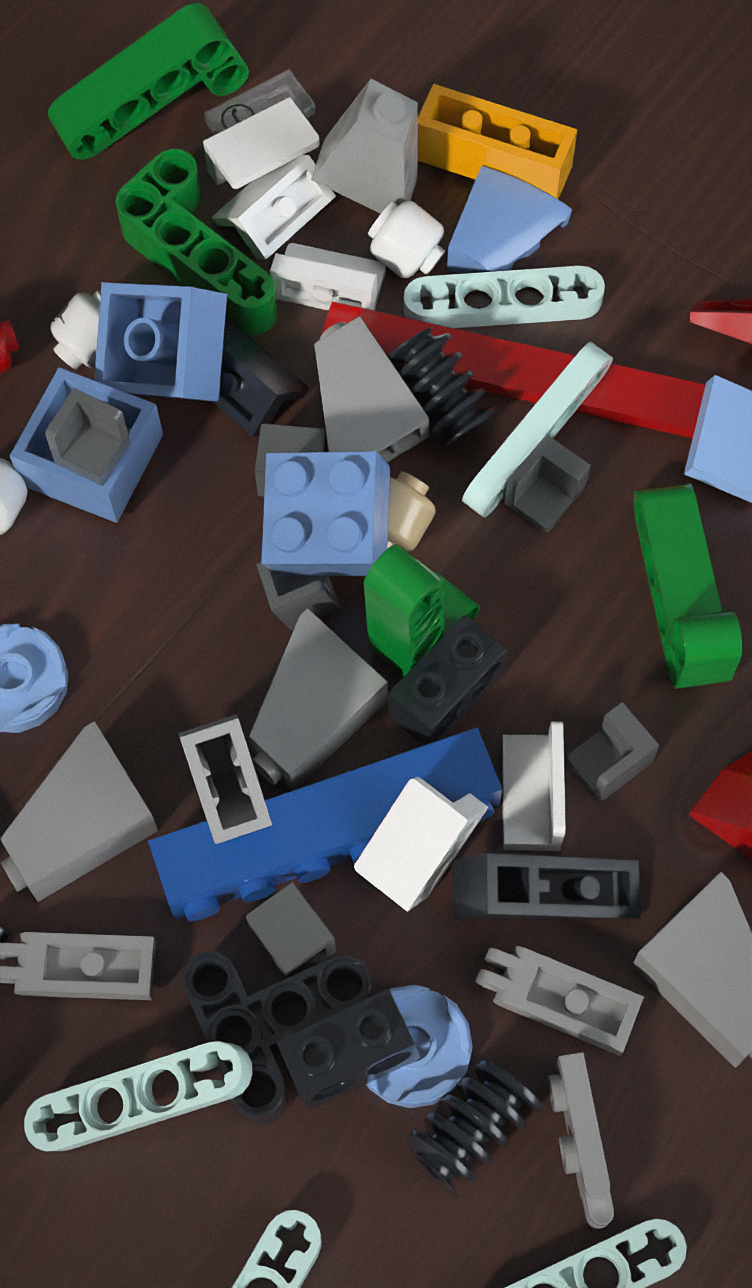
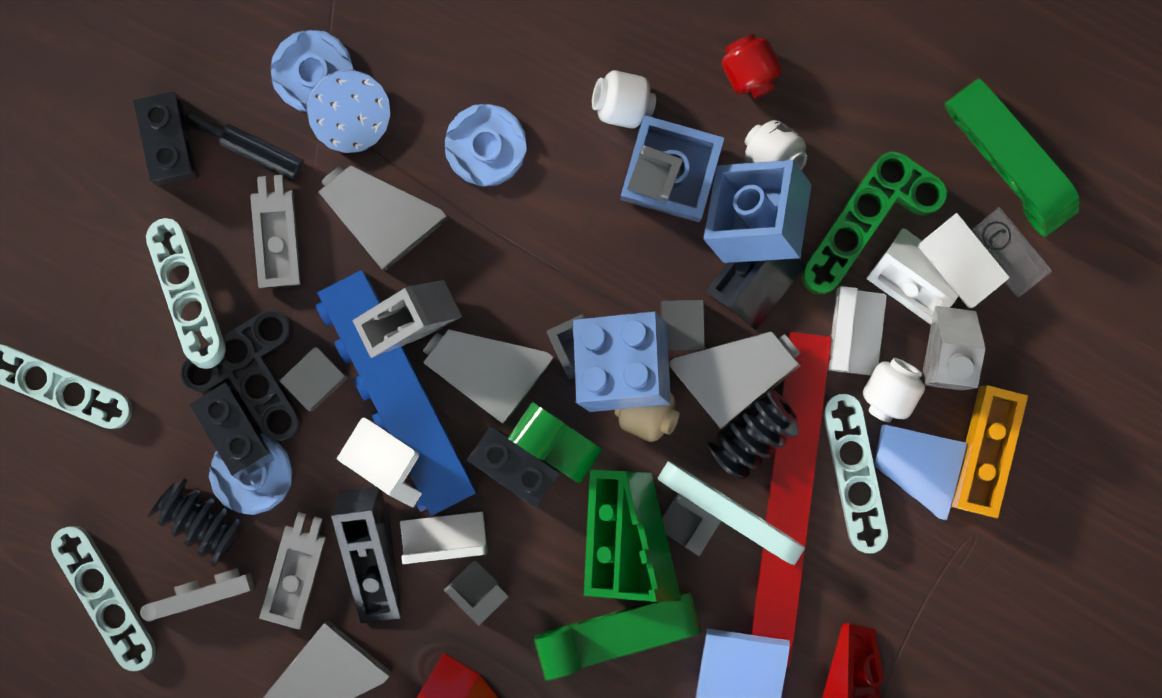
camera: 85 degrees right, 20 degrees up
none -> green wedge [584,470,682,602]

